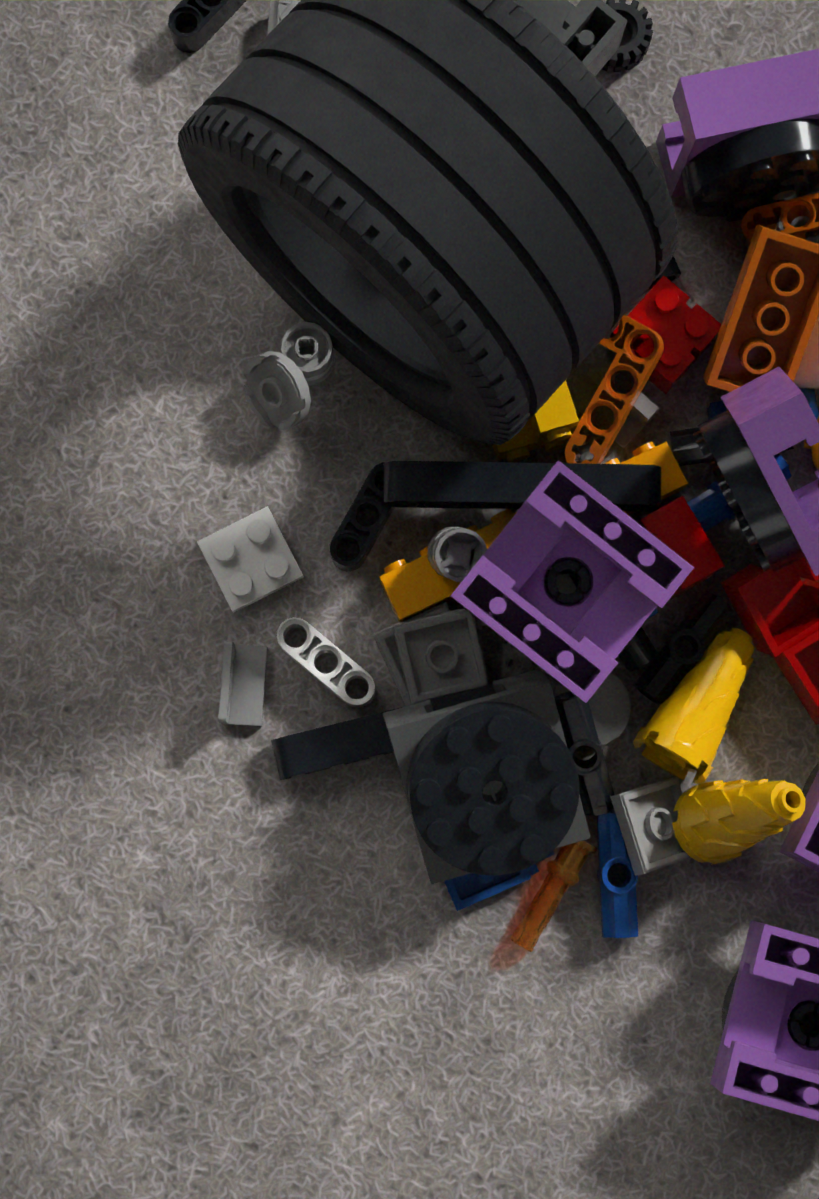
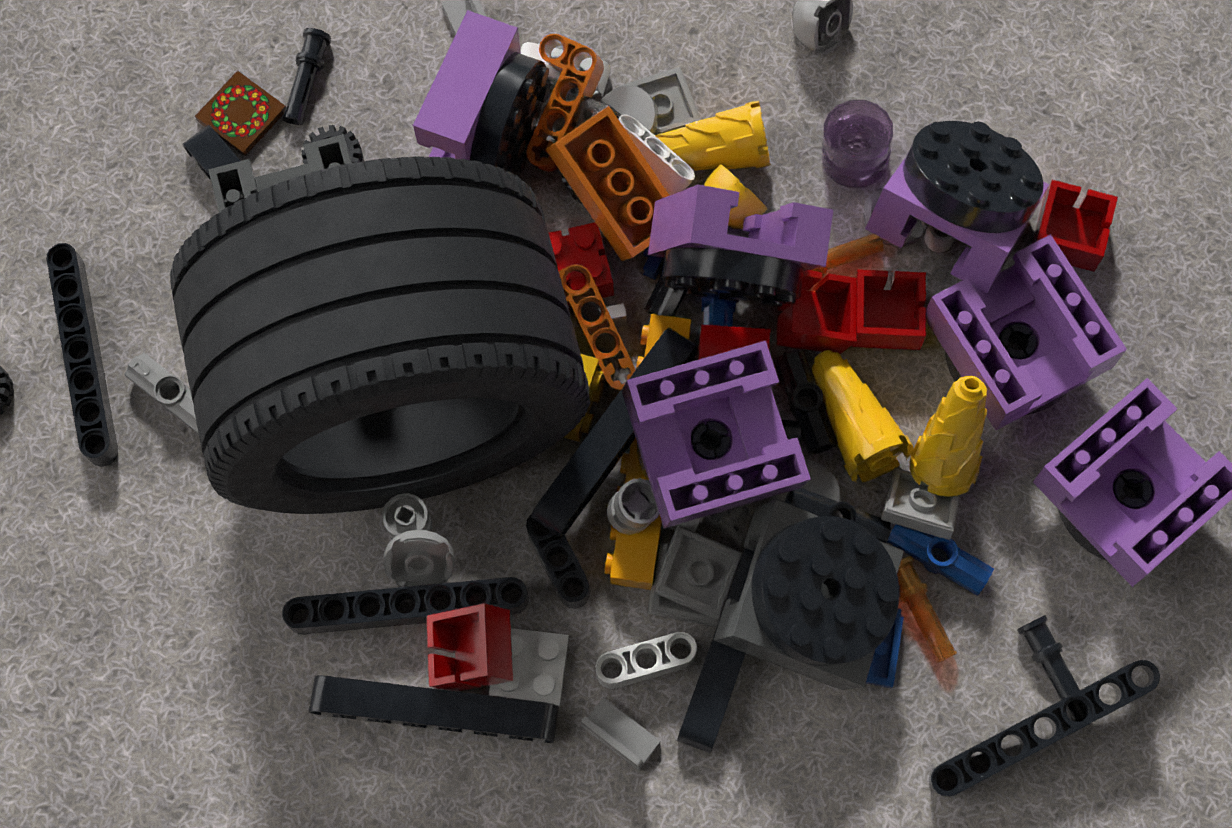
camera: 50 degrees left, 10 degrees down
none -> black beam [282,577,529,635]
none -> black beam [309,675,559,743]
none -> red piece [427,603,513,692]
none -> black beam [929,660,1160,797]
none -> black pin [1017,615,1084,722]

